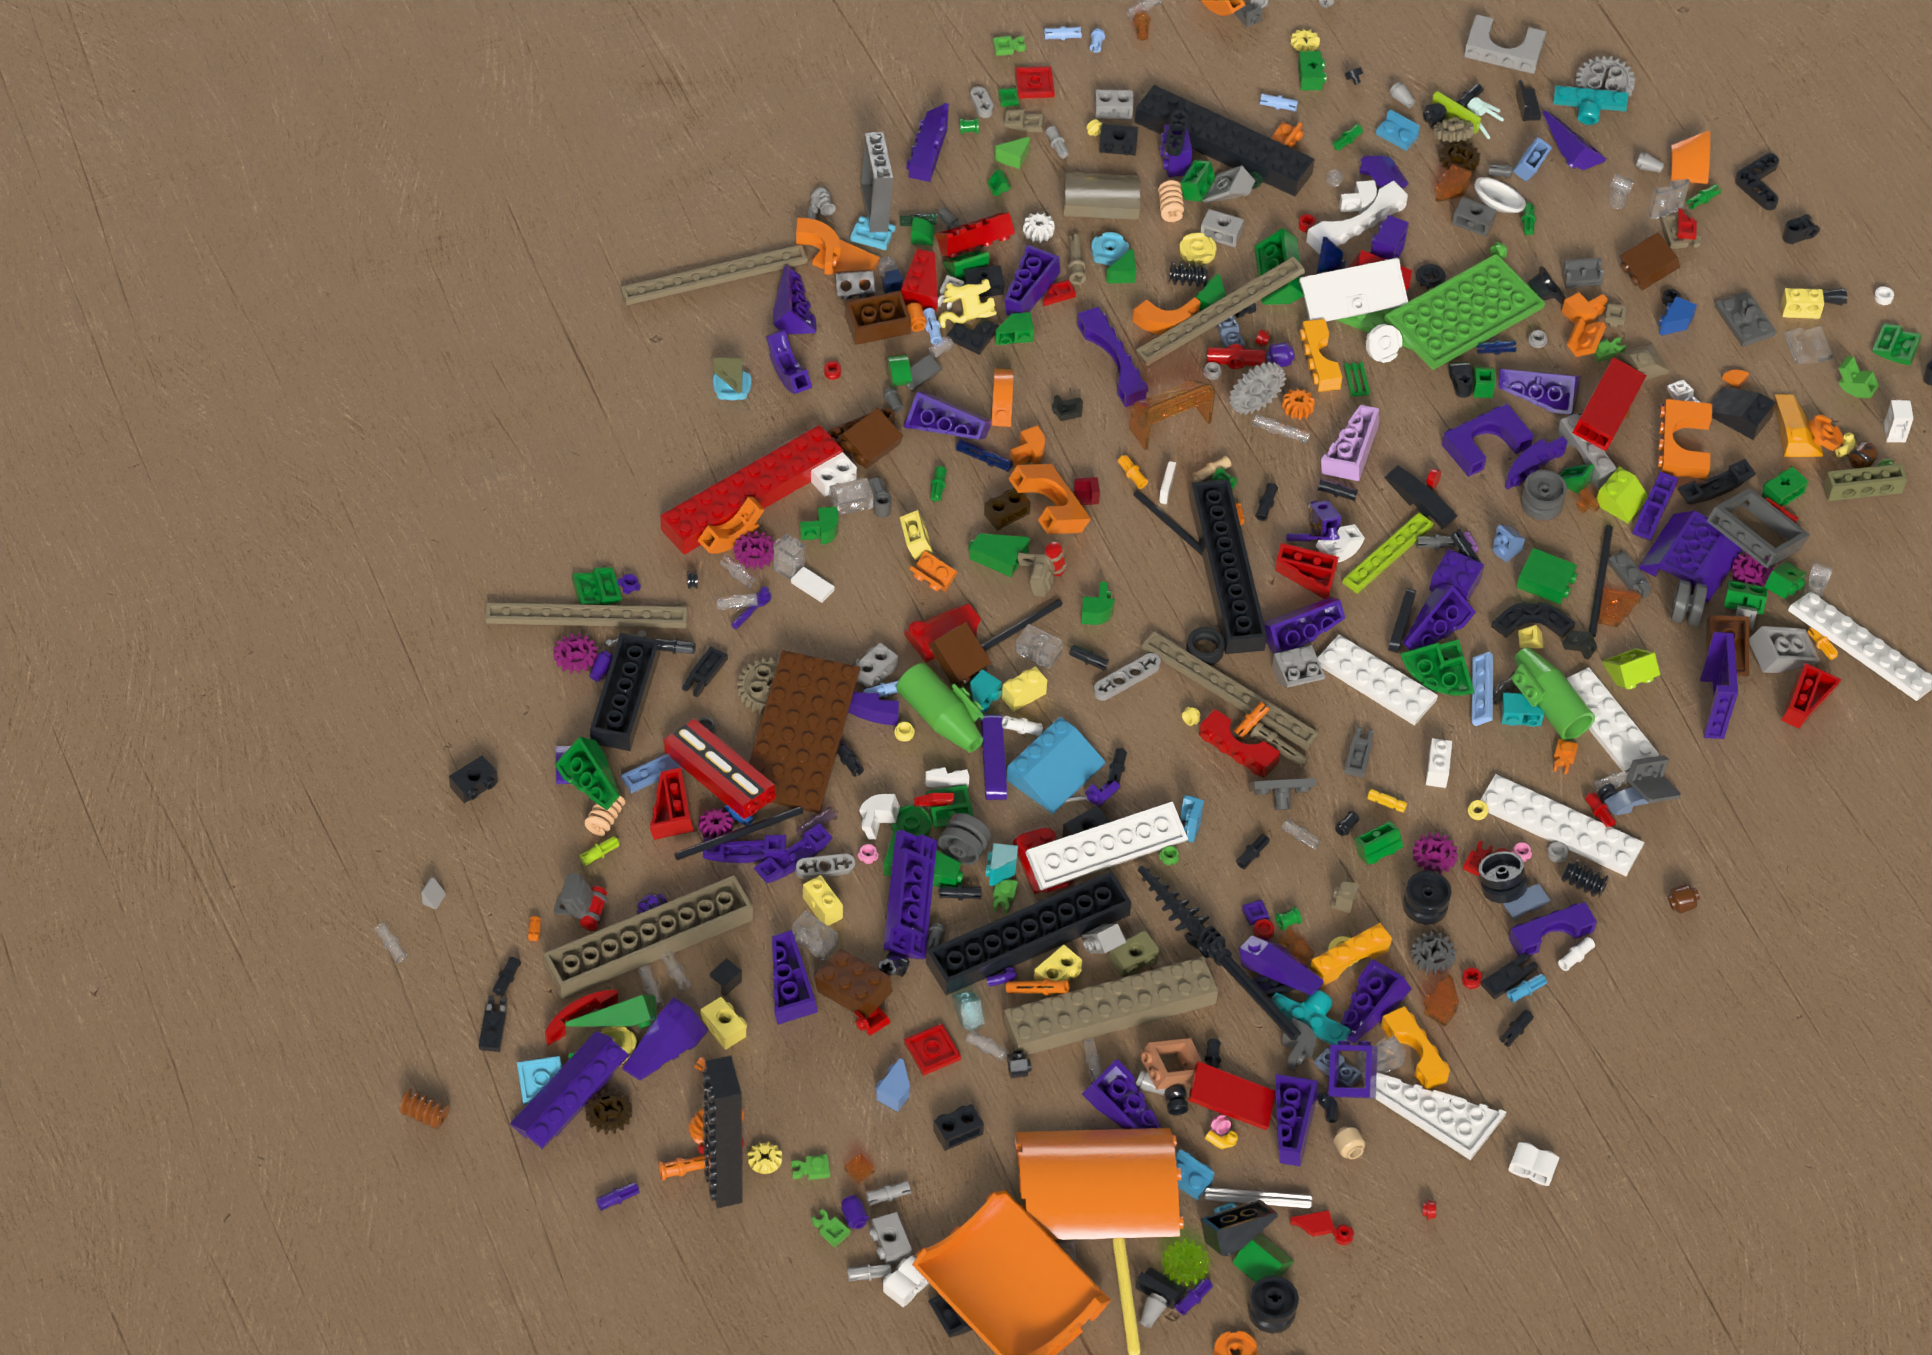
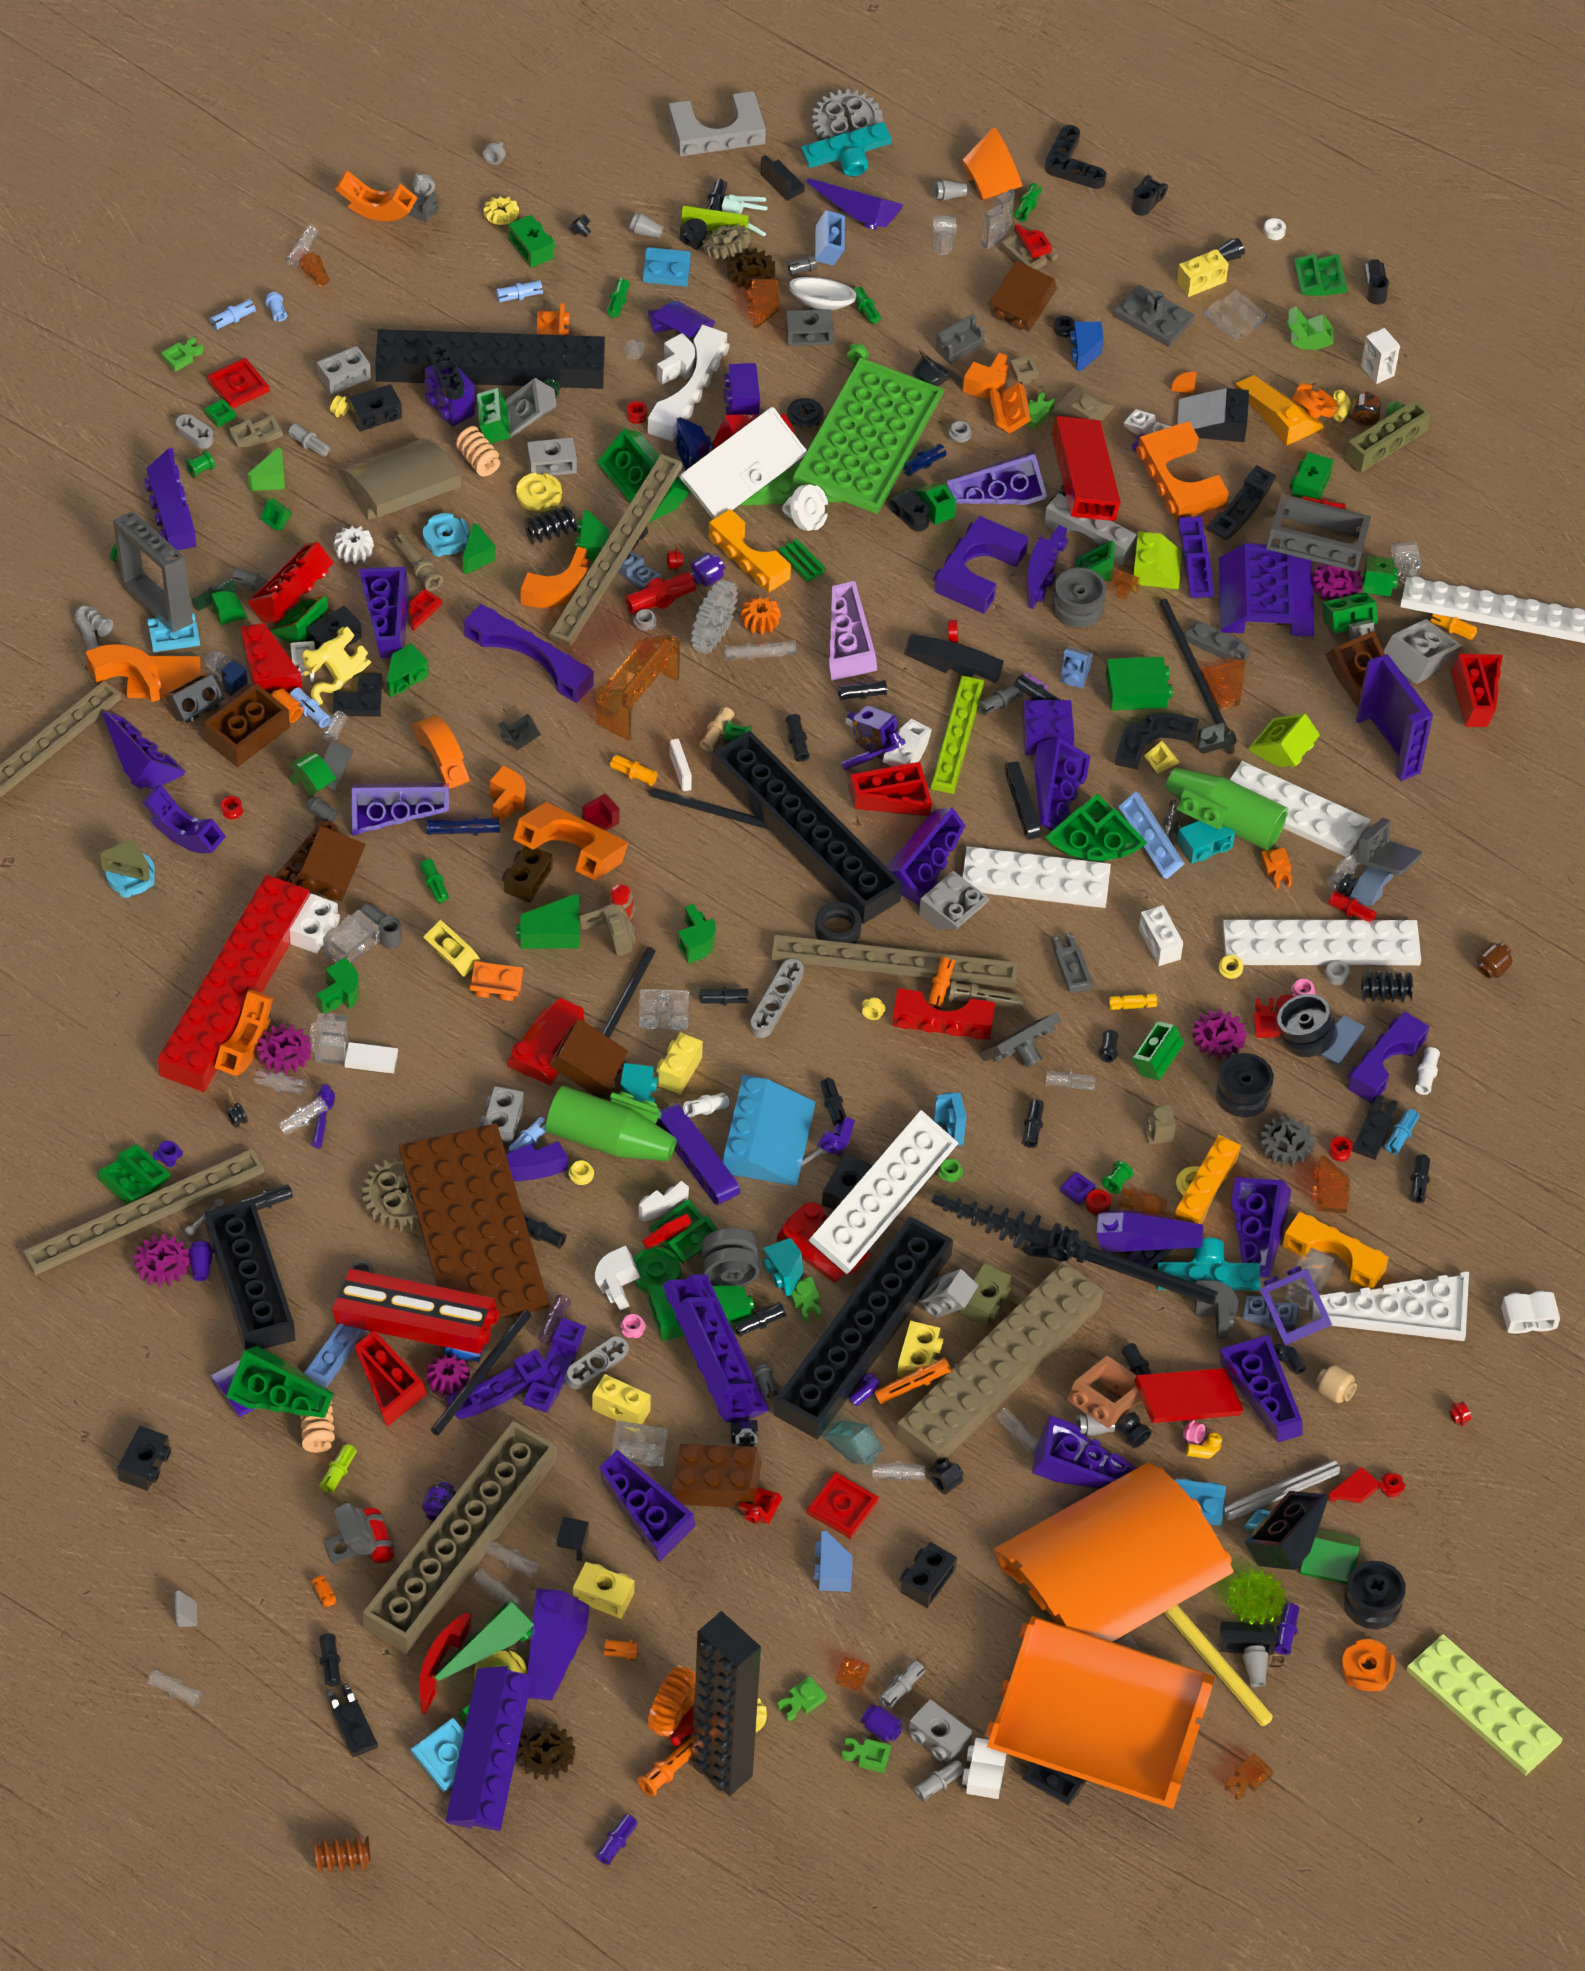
camera: 30 degrees left, 0 degrees up
black hinge [682,646,728,697] -> none
dark grey wheel [1671,579,1707,627] -> none

